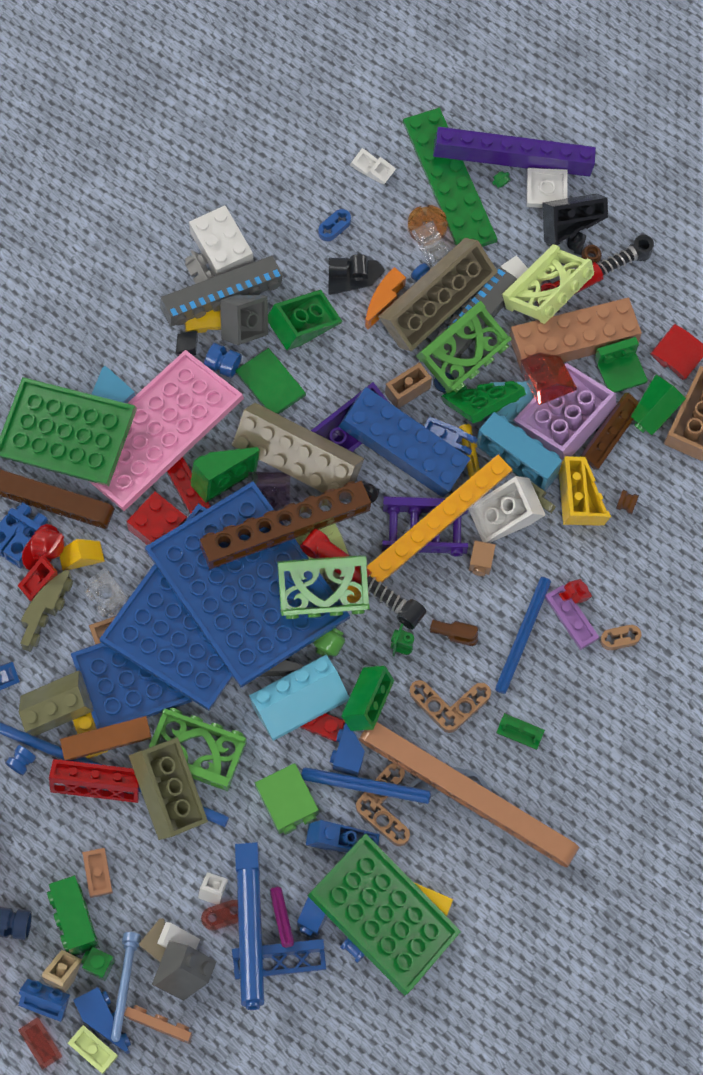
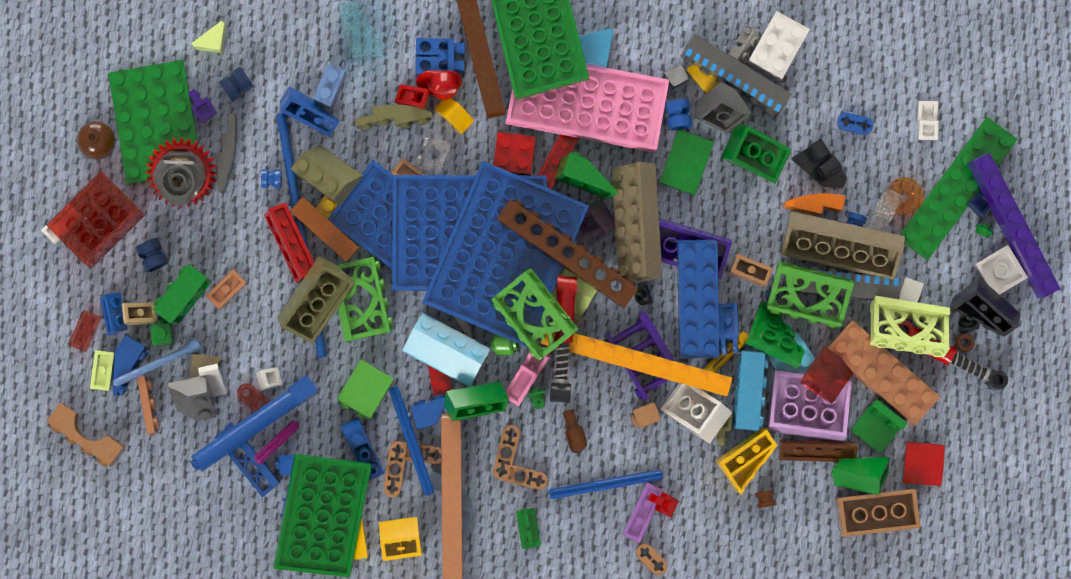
camera: 55 degrees right, 15 degrees up
none -> yellow slope [379,517,423,561]
none -> bright pink slope [505,353,552,407]
none -> dark blue plate [966,190,990,217]

